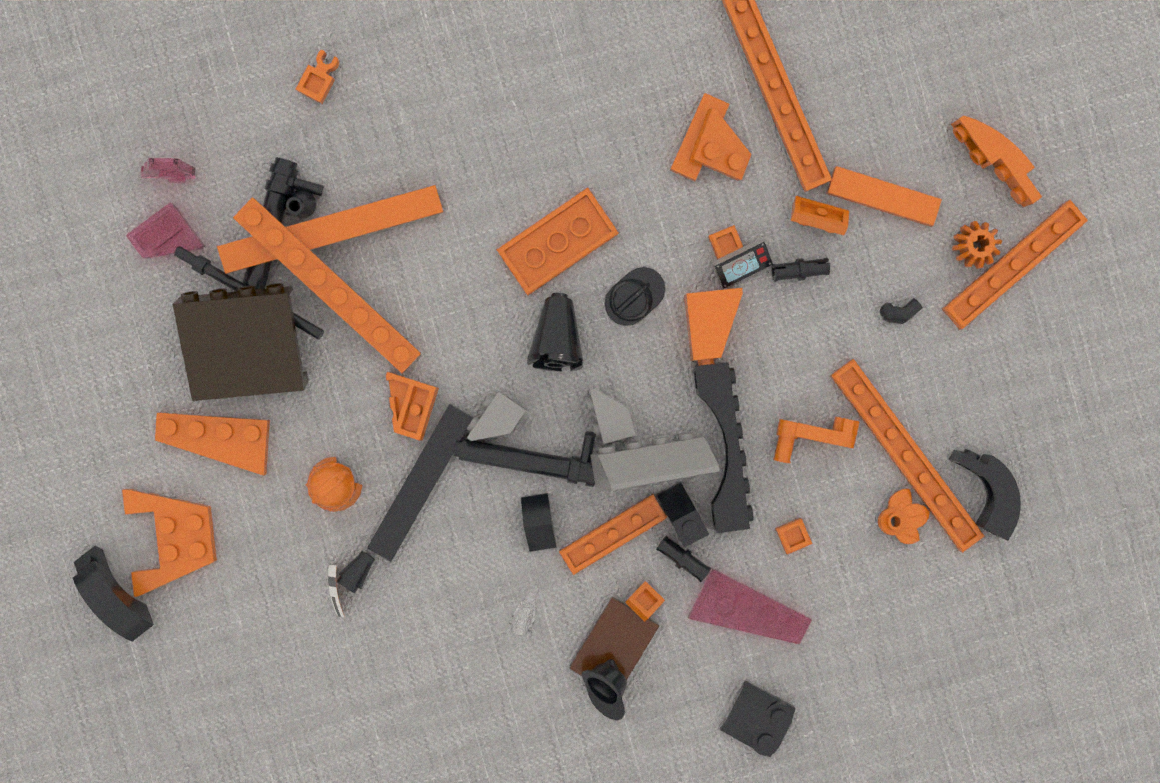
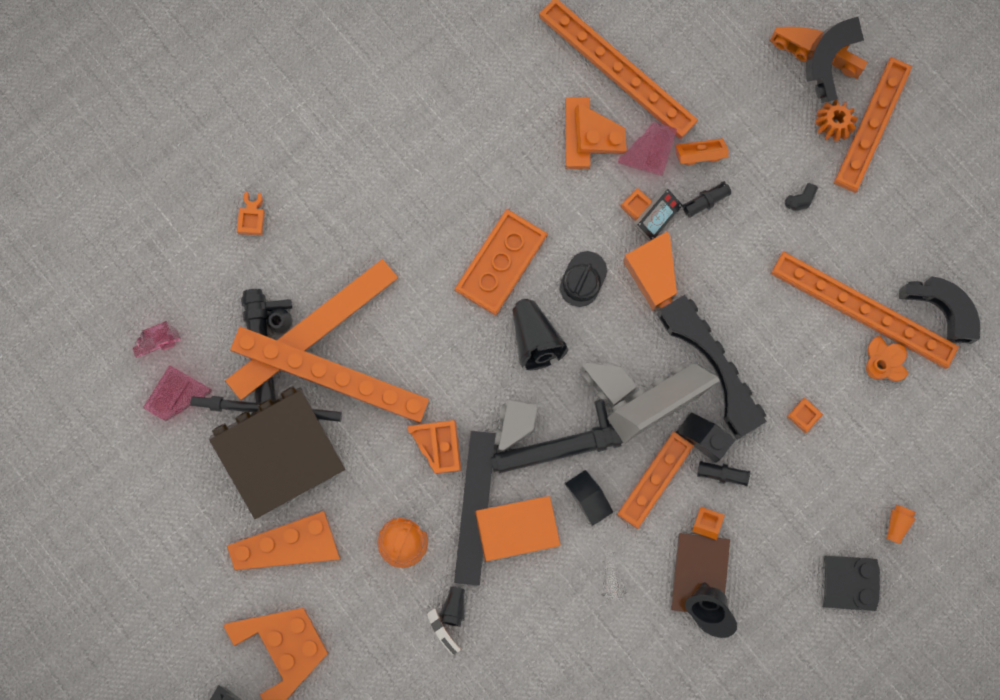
camera: 25 degrees left, 10 degrees down
clear pink wing [688,568,812,644] -> none
orange beam [773,416,860,464] -> none
orange tile [826,166,942,227] -> none
none -> orange tile [475,496,561,562]
none -> clear pink wing [618,122,677,177]
none -> black arch [806,17,864,103]
none -> orange cone [886,504,916,544]

